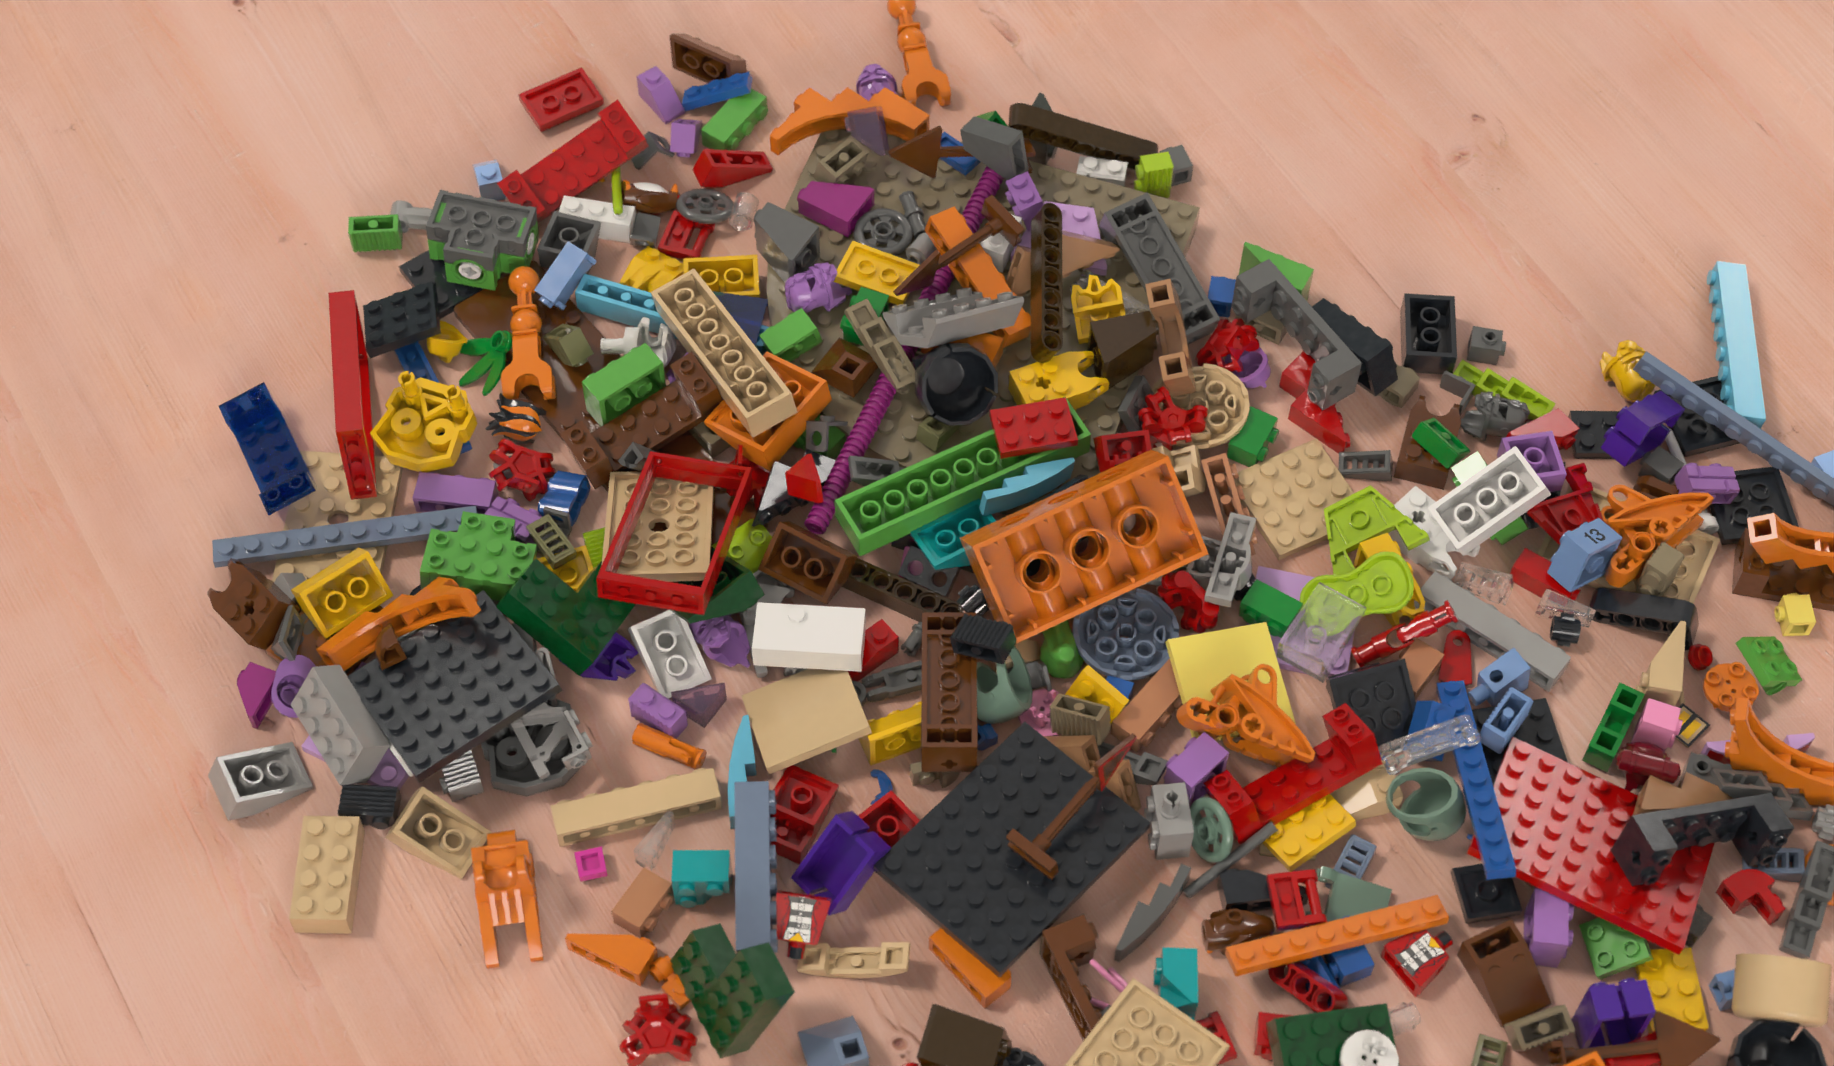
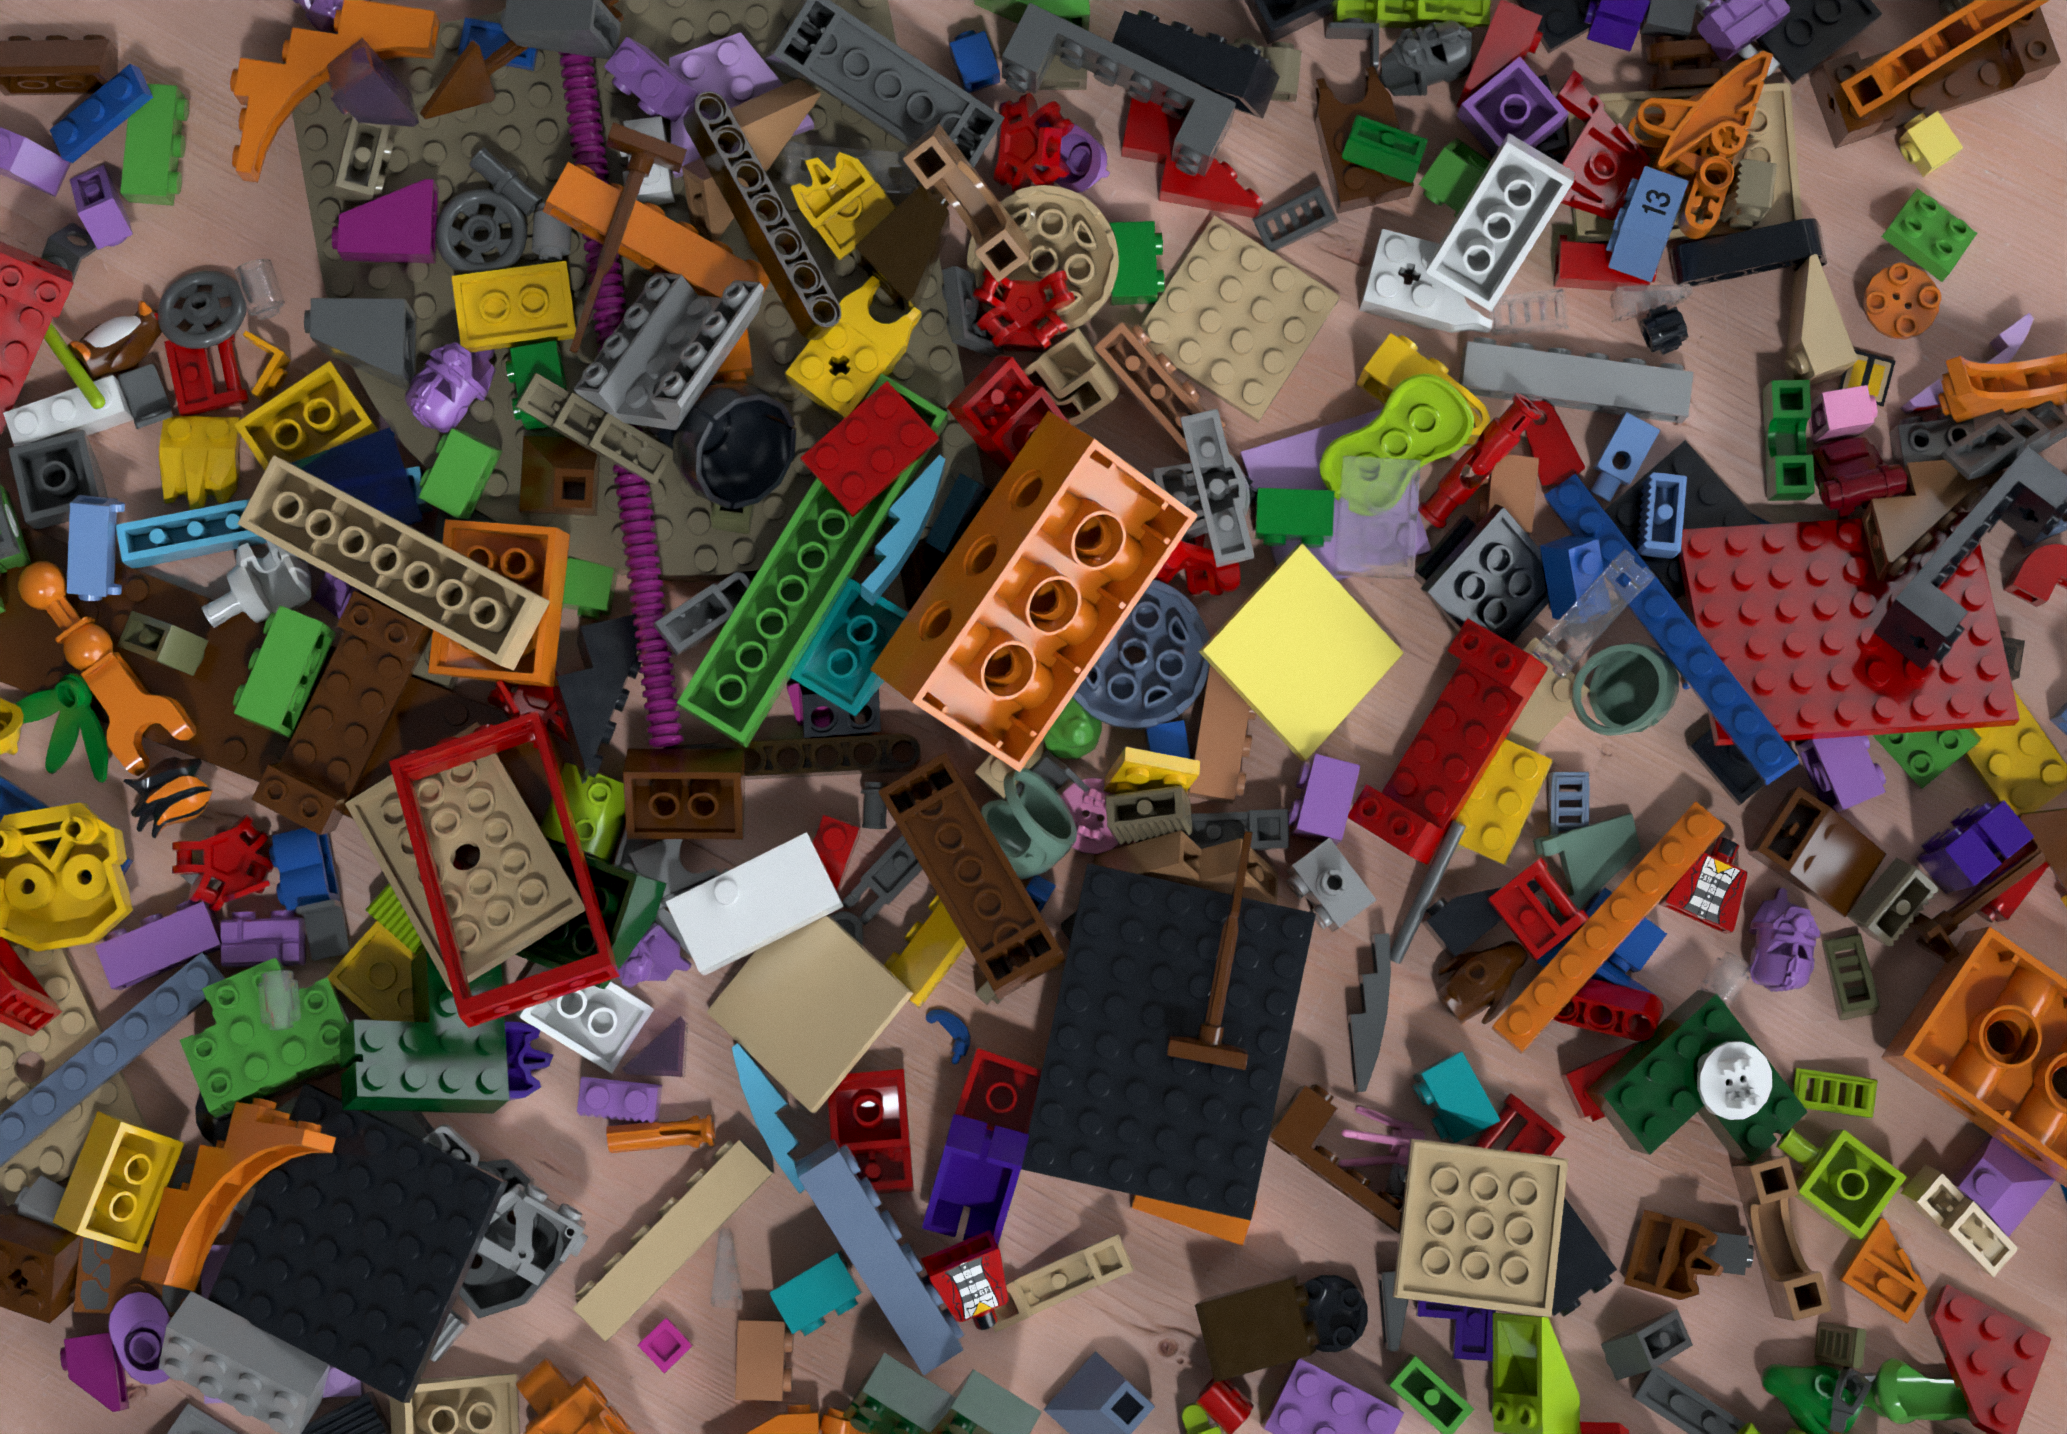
camera: 35 degrees left, 25 degrees up
dark grey slope [271,605,304,661] -> none
reddish brown brick [375,623,407,670] -> none
olive slope [526,514,577,570] -> none
dark grey brick [618,442,659,471] -> none
red slope [692,149,773,188] -> none
red slope [785,454,824,503] -> none
dark grey bracket [806,415,848,452] -> none
black brick [950,614,1016,664] -> none
black gear [956,584,989,616] -> none
orange piece [1177,664,1315,768] -> none
sand green plate [1190,797,1233,863] -> none
lime wing [1324,485,1430,575] -> none
red plate [1688,644,1713,671] -> none
none -> light orange bracket [243,330,291,403]
none -> clear brick [258,970,301,1030]
none -> medium lavender helmet [1749,888,1821,992]

